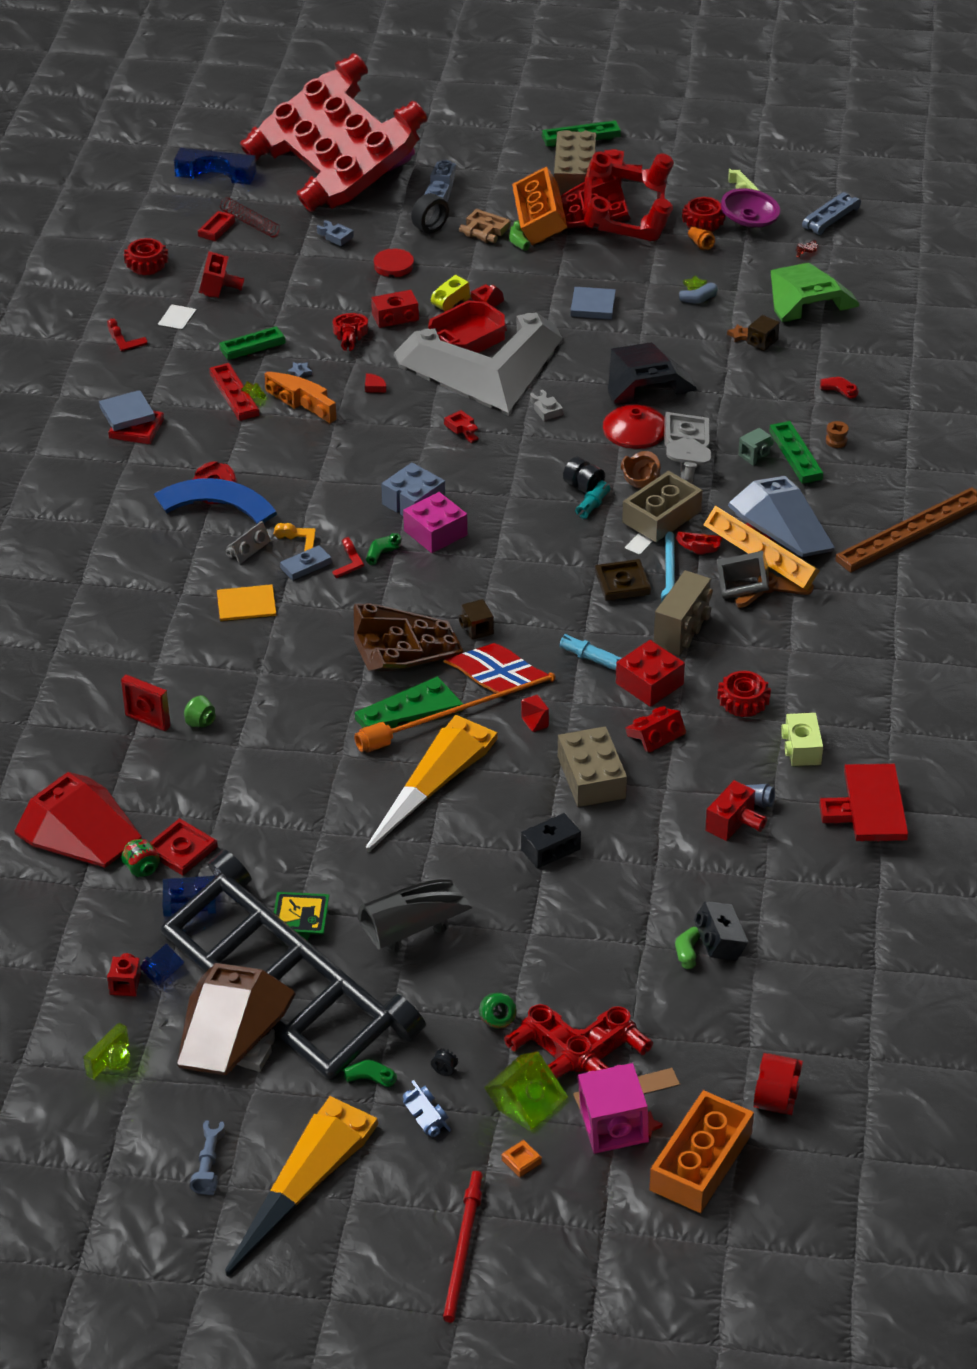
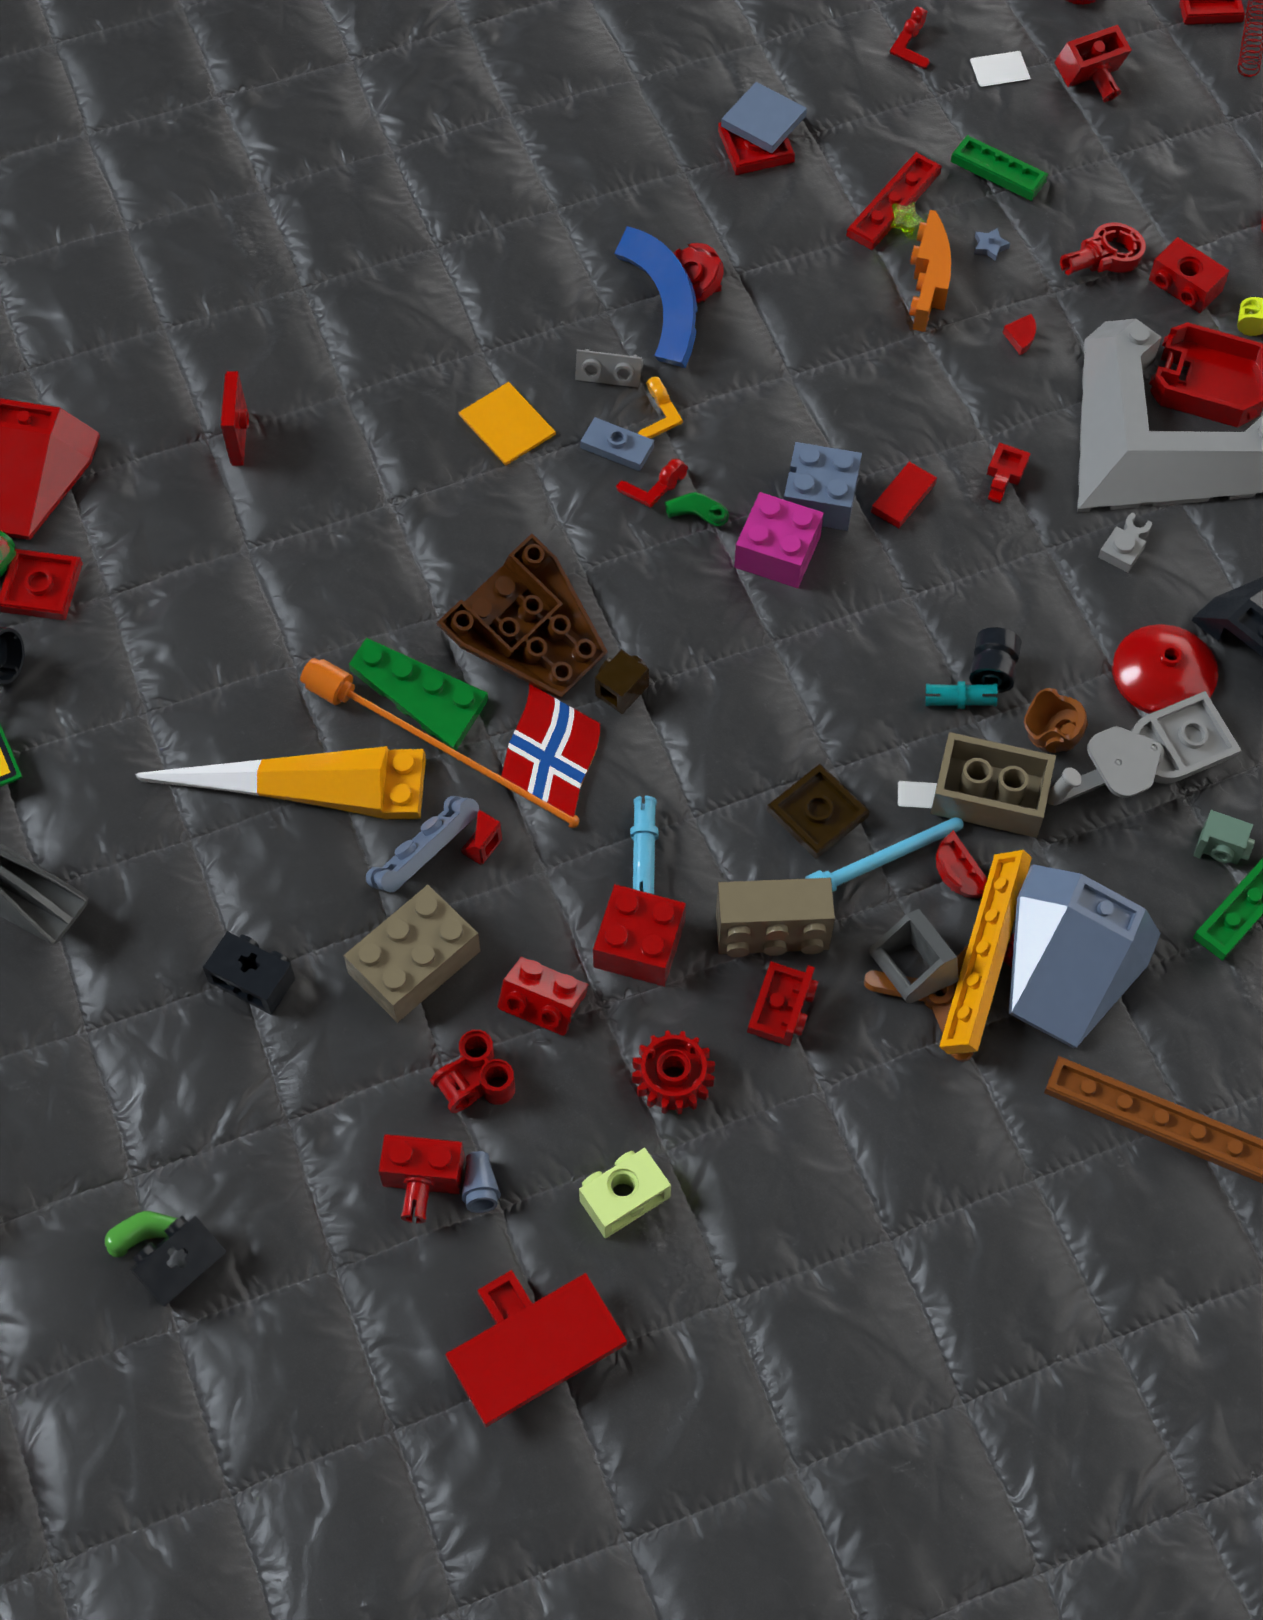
camera: 60 degrees right, 20 degrees up
bright green cone [184,695,216,727] -> none
none -> sand blue plate [366,796,479,892]
none -> red piece [430,1030,515,1113]
none -> red bracket [747,961,819,1047]
none -> red tile [871,461,937,529]

